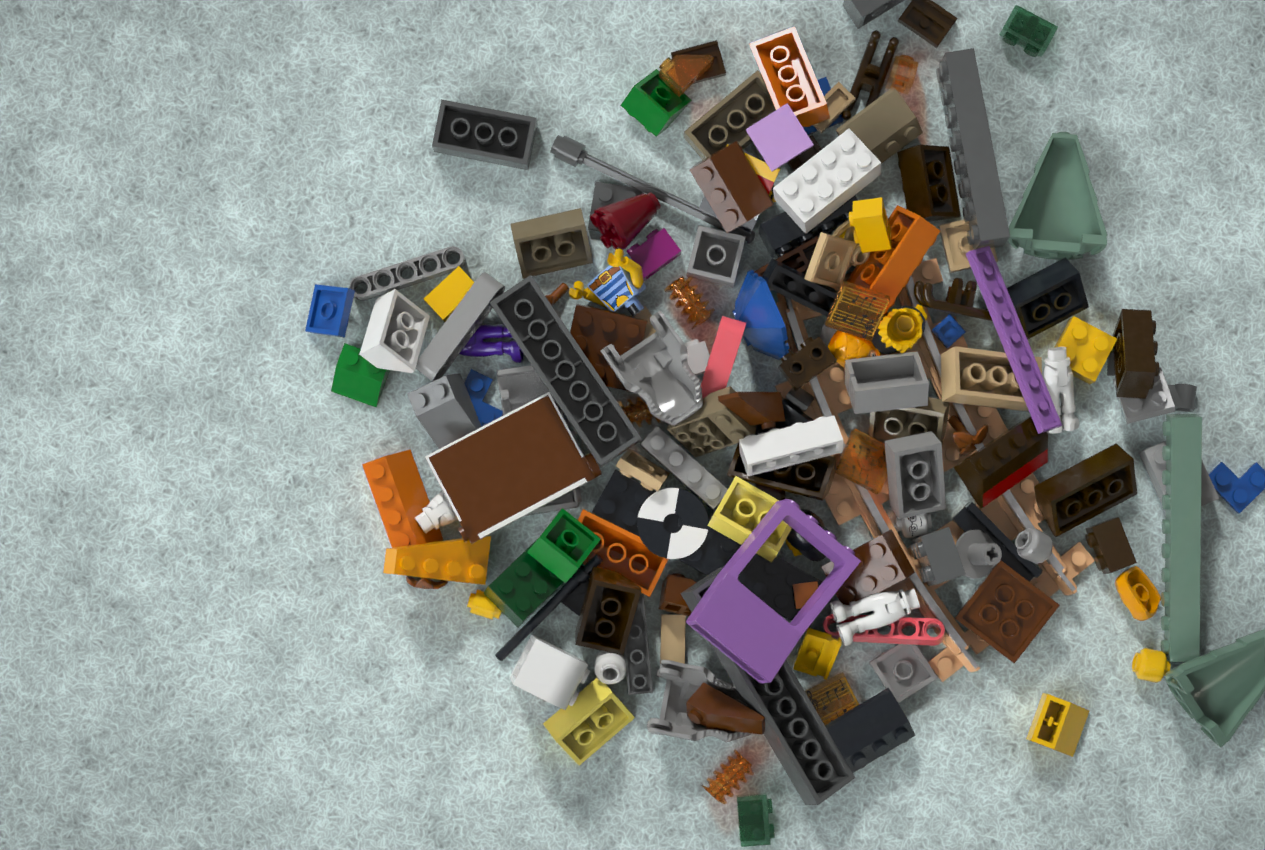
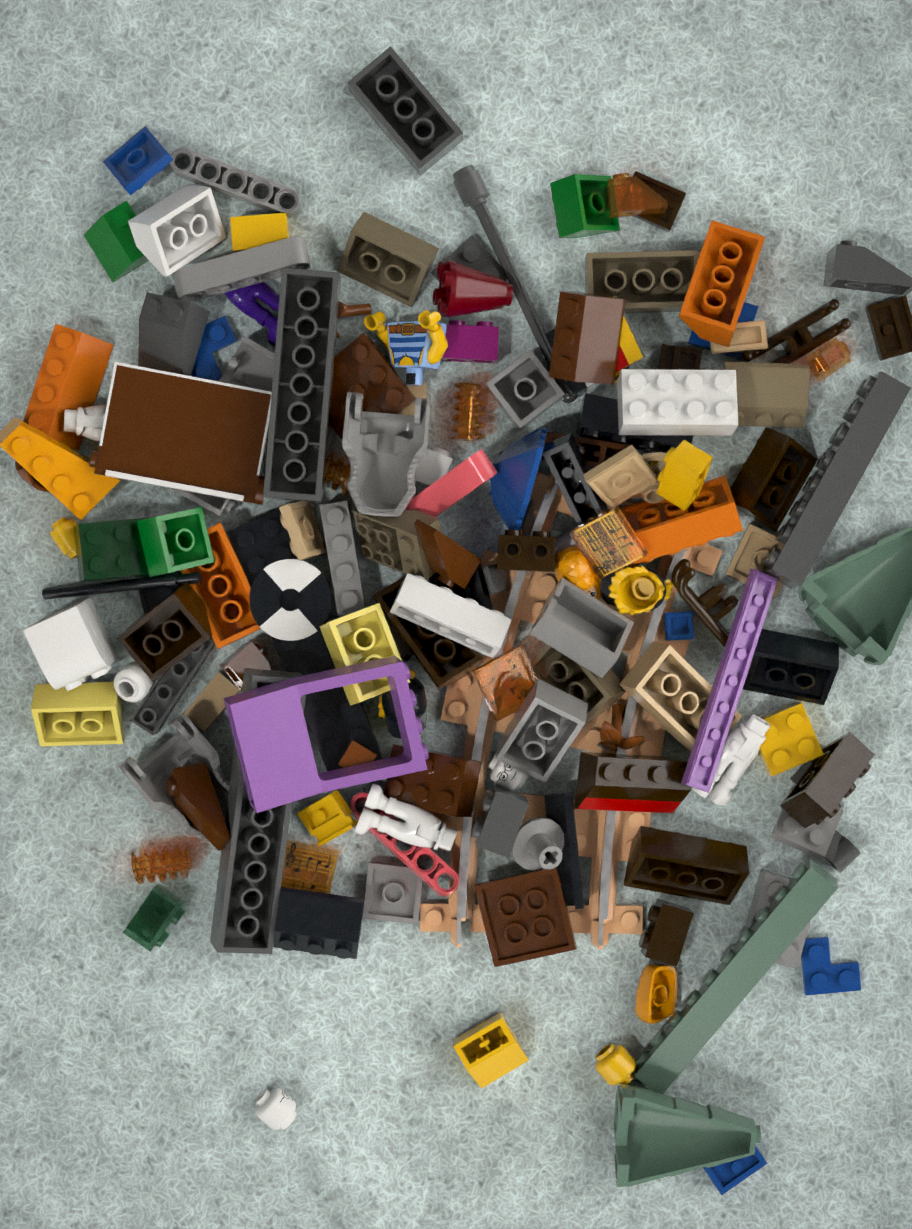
camera: 30 degrees right, 5 degrees up
lavender tile [746,103,814,172] -> none
light grey head [1015,528,1053,564] -> none

